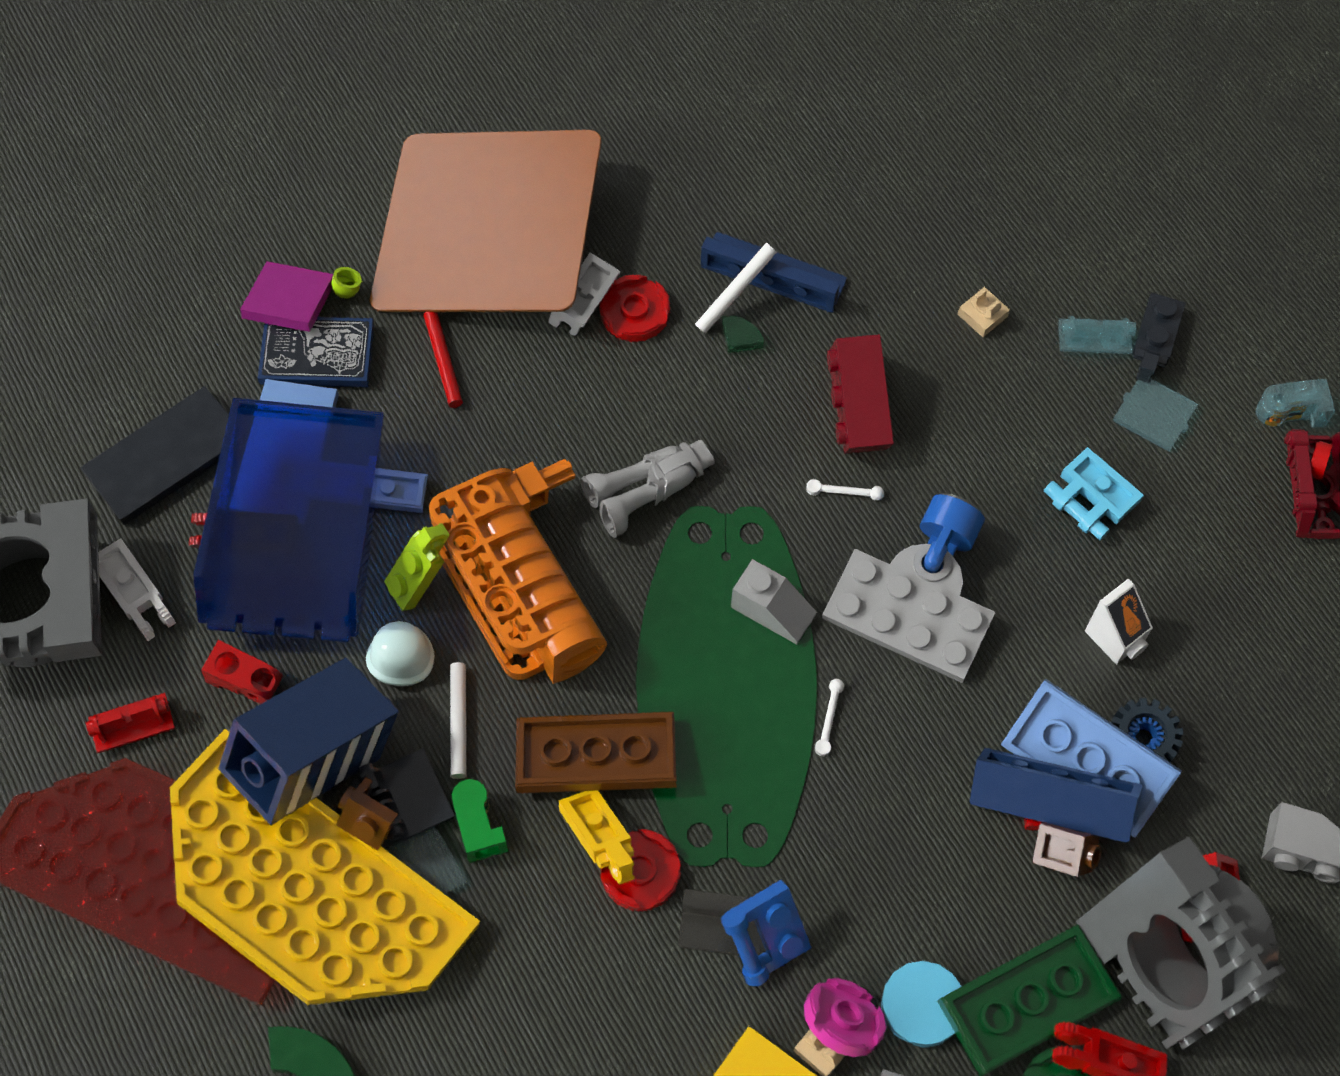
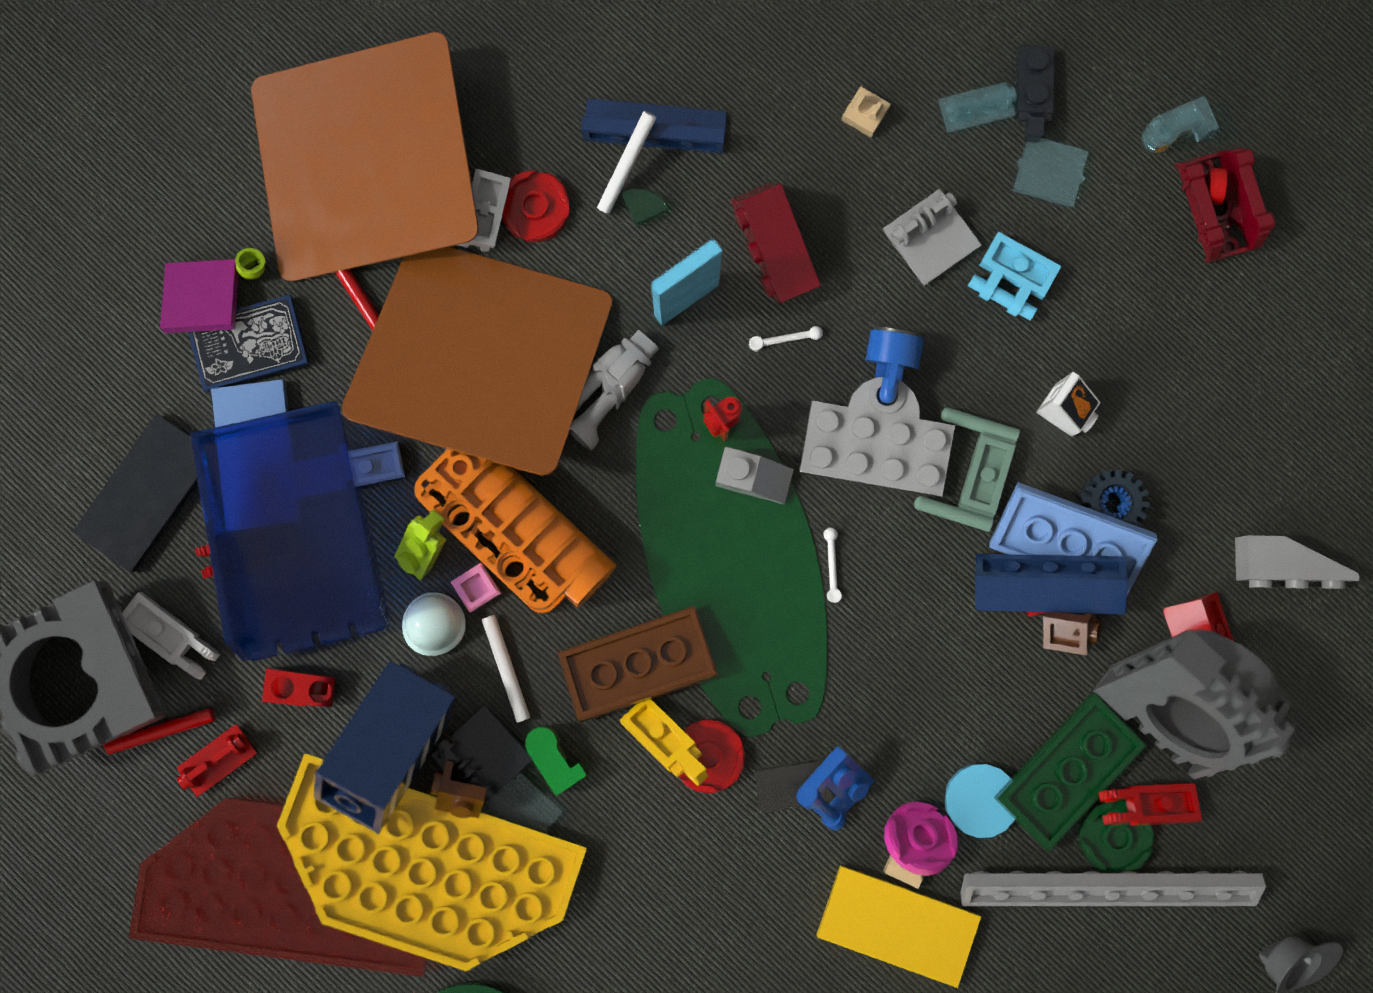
camera: 15 degrees left, 20 degrees up
none -> red bar [104,707,215,755]
none -> dark orange piece [342,247,612,475]
none -> bright pink tile [451,563,501,613]
none -> medium azure tile [651,240,722,326]
none -> red hinge [703,397,742,441]
none -> light grey hinge [882,189,981,286]
none -> sand green plate [914,407,1020,532]

